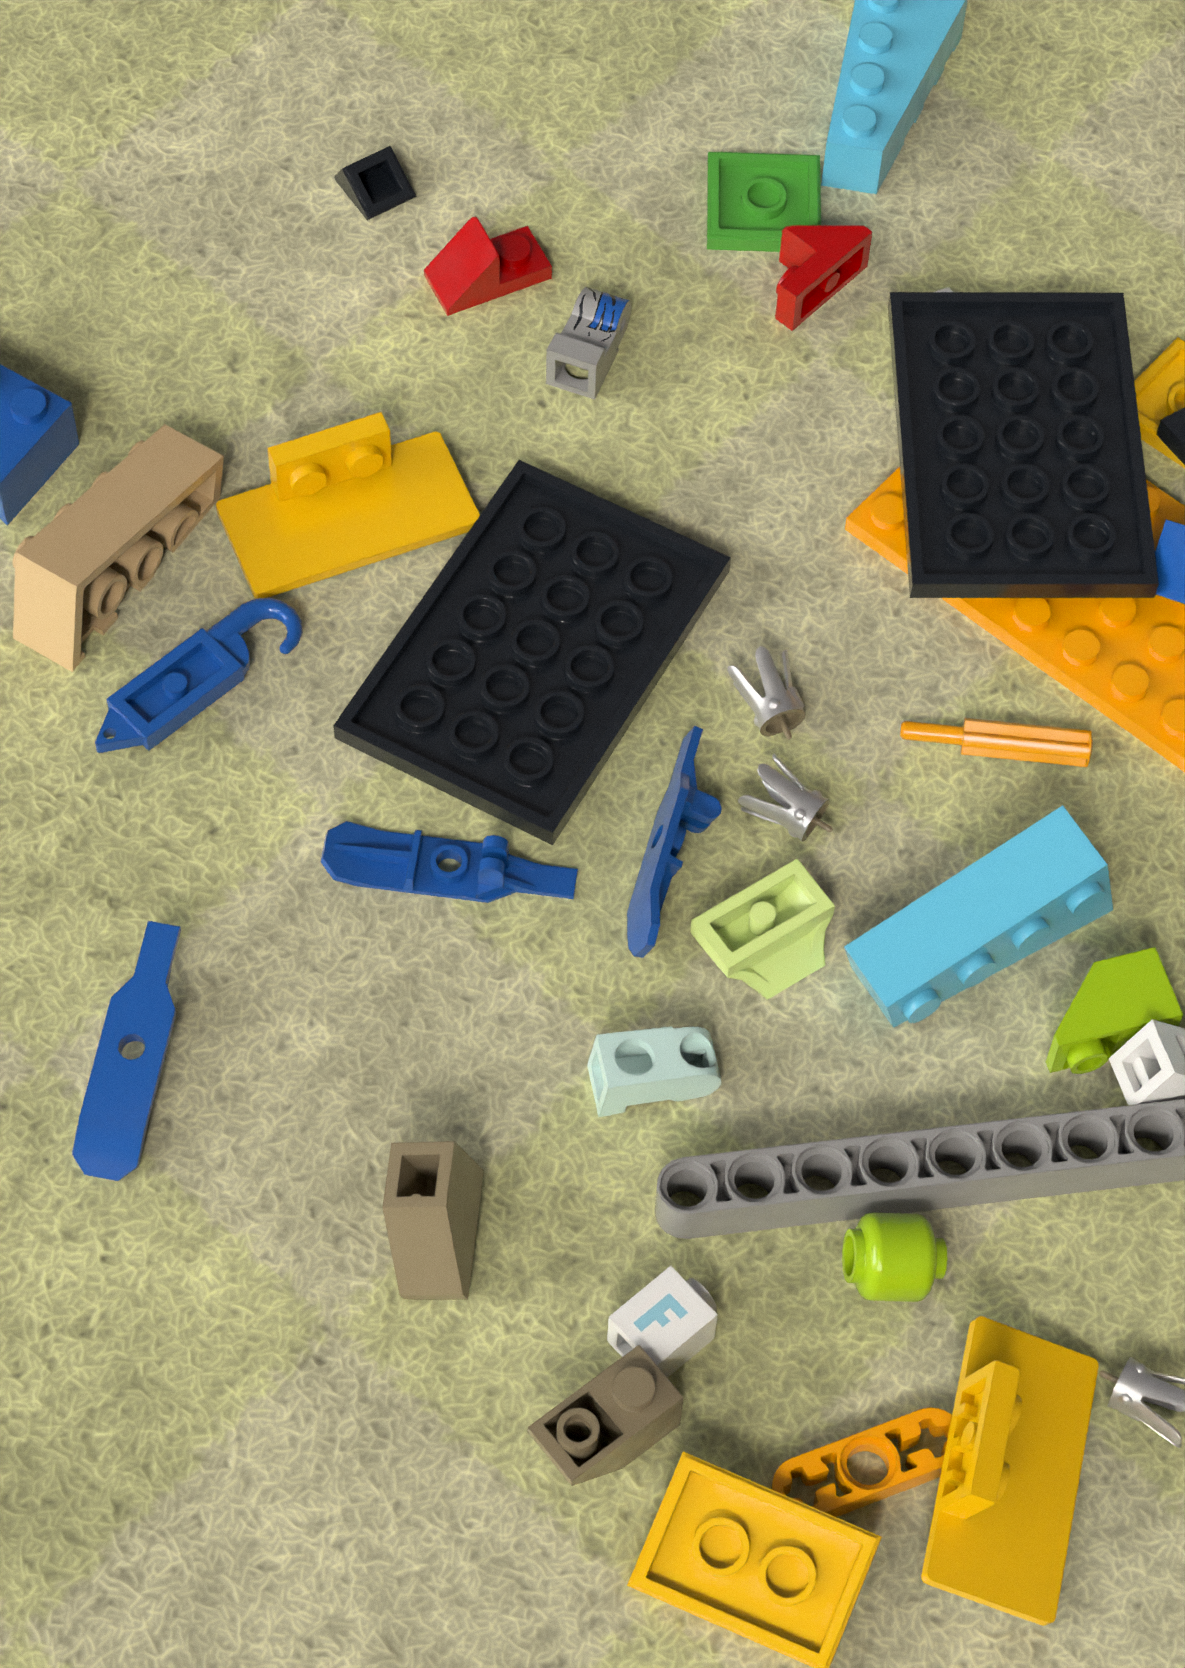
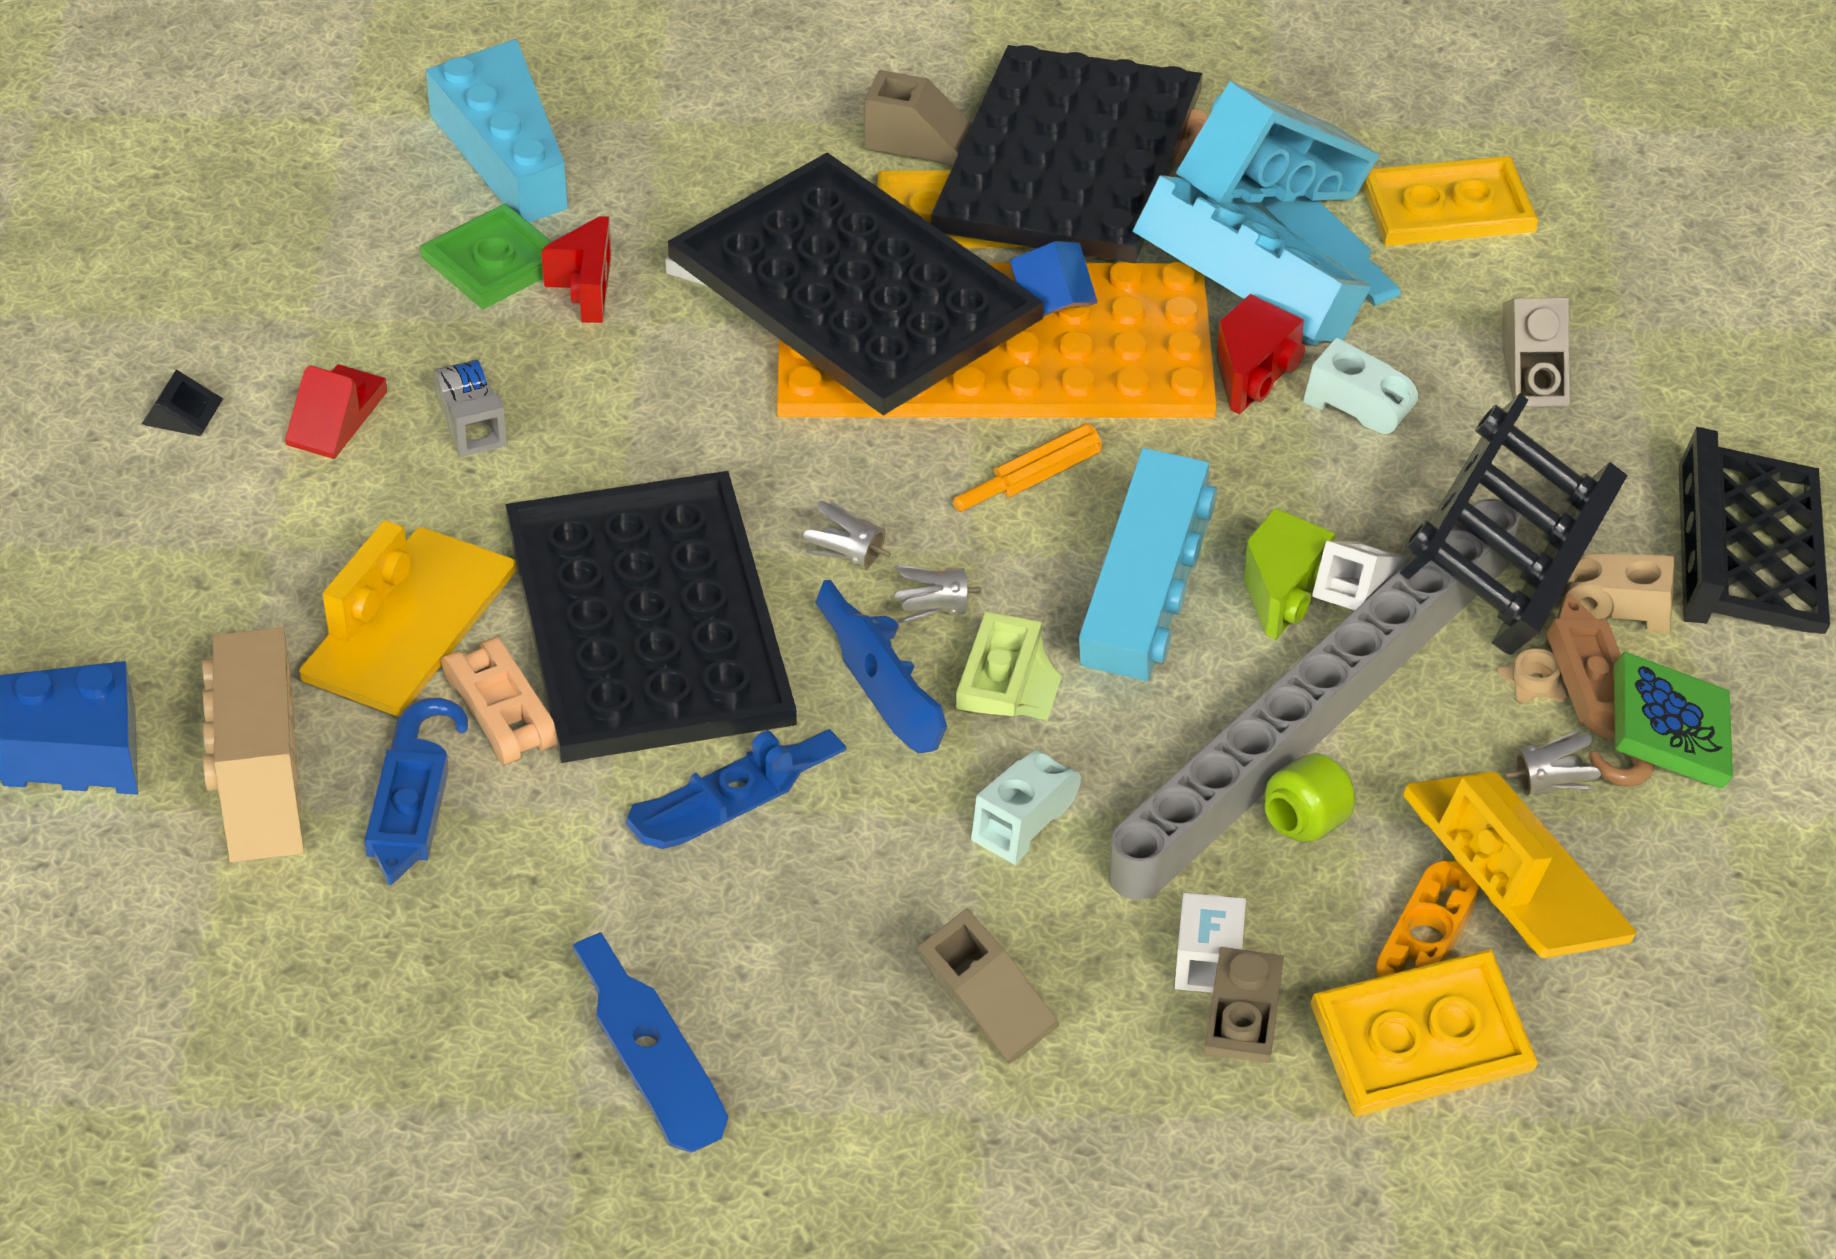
camera: 40 degrees left, 15 degrees down
none -> light nougat plate [441,637,557,766]

